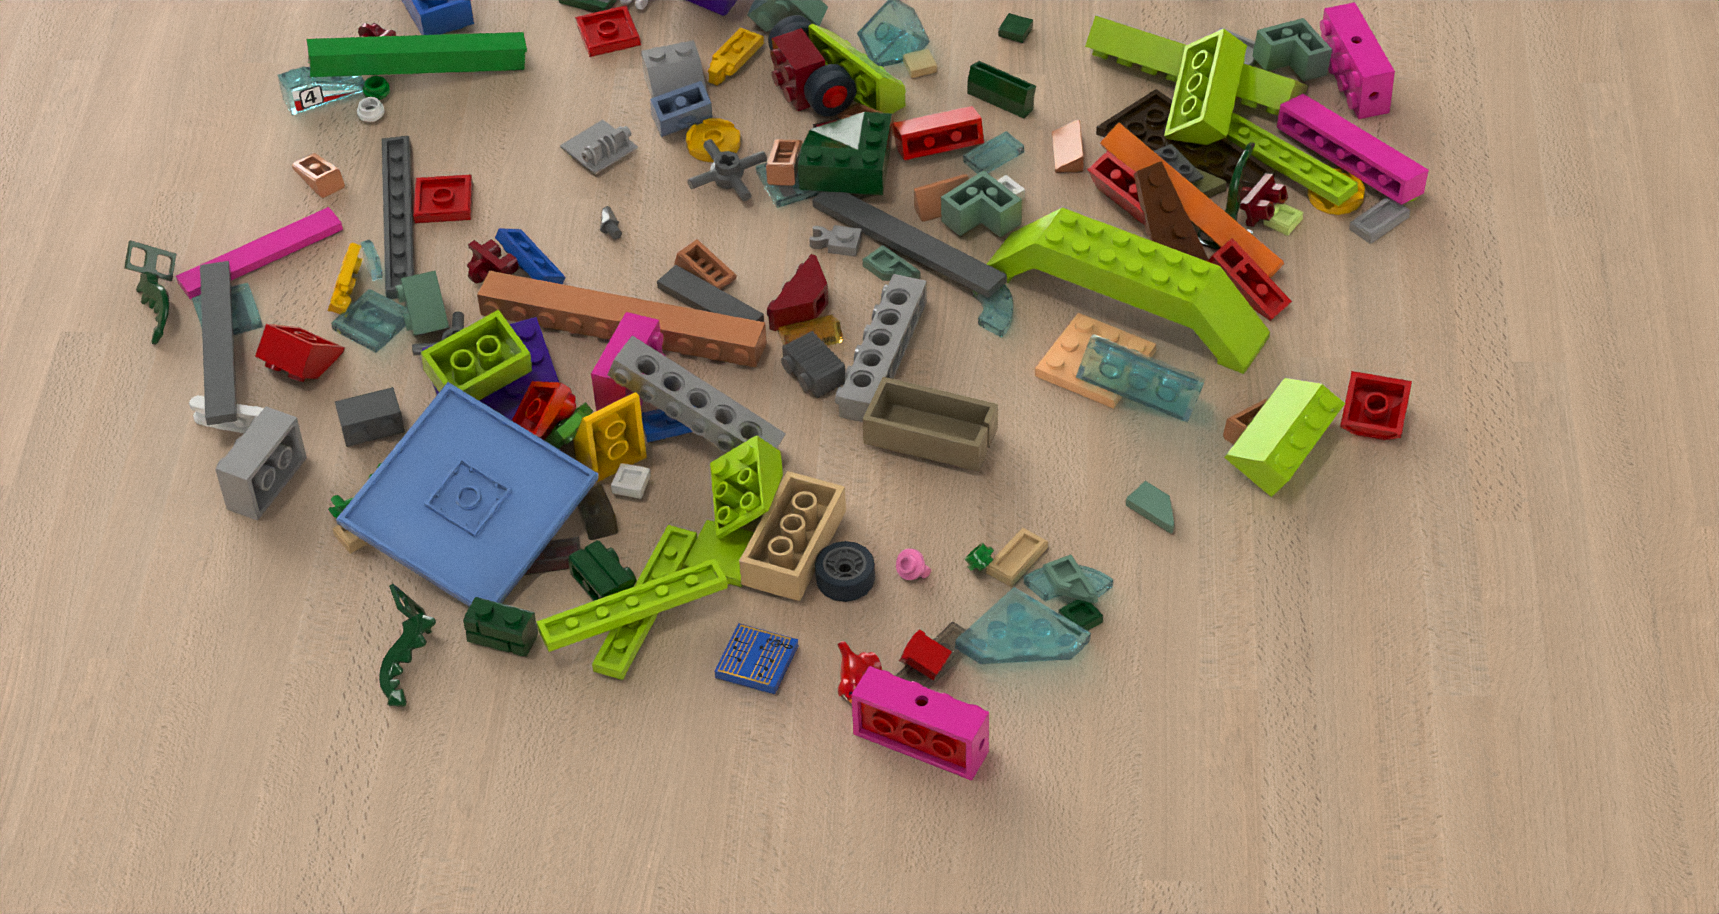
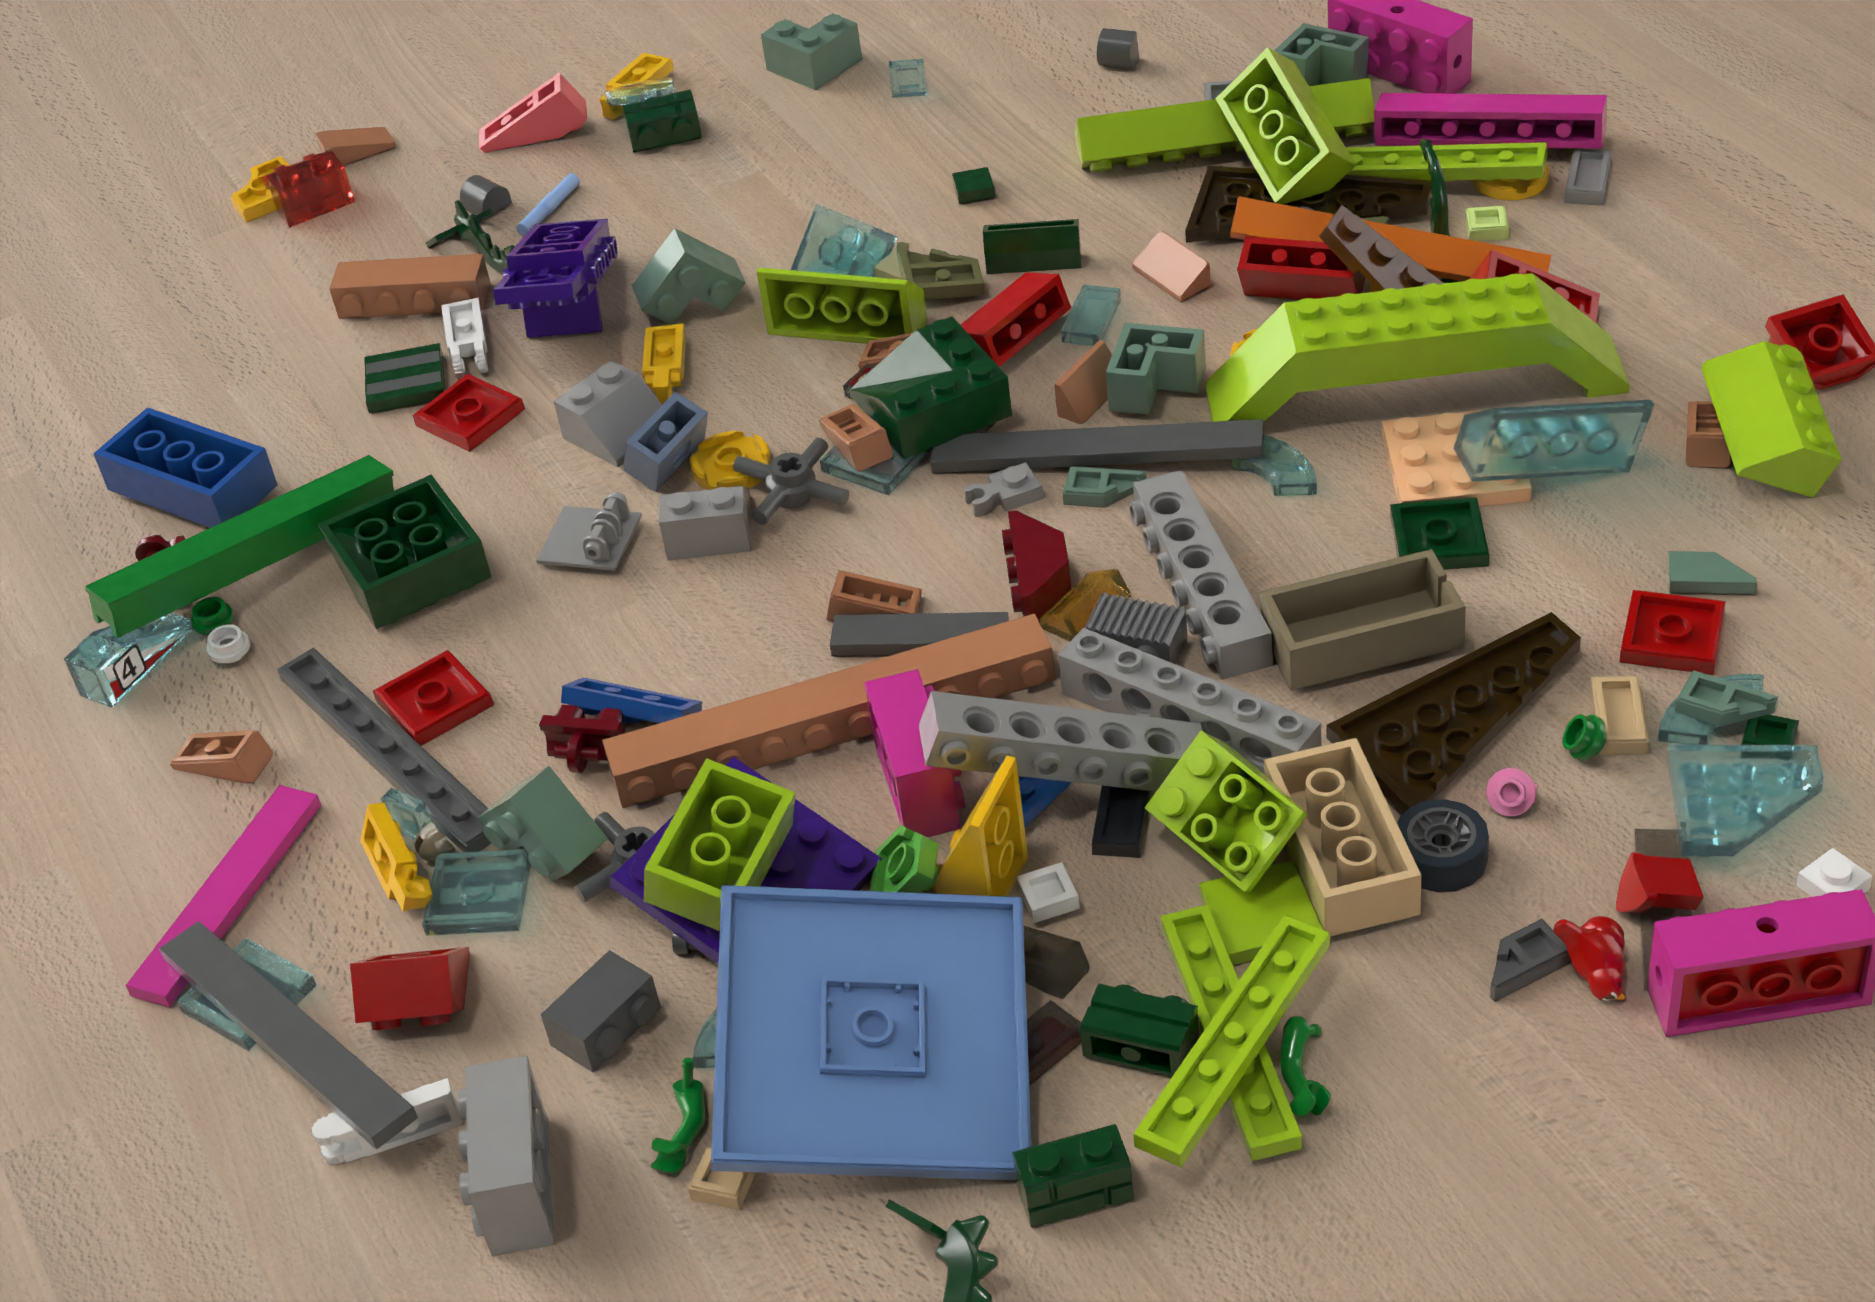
camera: 30 degrees left, 5 degrees down
dark green piece [124,240,177,345] -> none
red slope [512,381,576,440] -> none
dark grey bar [600,206,622,240] -> none
blue tile [715,623,799,694] -> none
brick [768,15,857,116] -> none
dark red hips [1239,173,1288,227] -> none
none -> dark green slope [317,474,492,629]
none -> dark tan hinge [414,820,455,862]
none -> light grey slope [659,486,751,560]
none -> olive wing [897,242,984,301]
none -> light grey brick [1058,628,1322,773]
none -> black tile [1091,785,1151,858]
none -> green piece [1280,1016,1331,1116]
none -> dark brown wing [1326,612,1581,814]
none -> dark green tile [1390,498,1489,570]
none -> dark grey tile [1490,919,1572,1002]
none -> red tile [1619,590,1726,675]
none -> white plate [1796,848,1872,897]

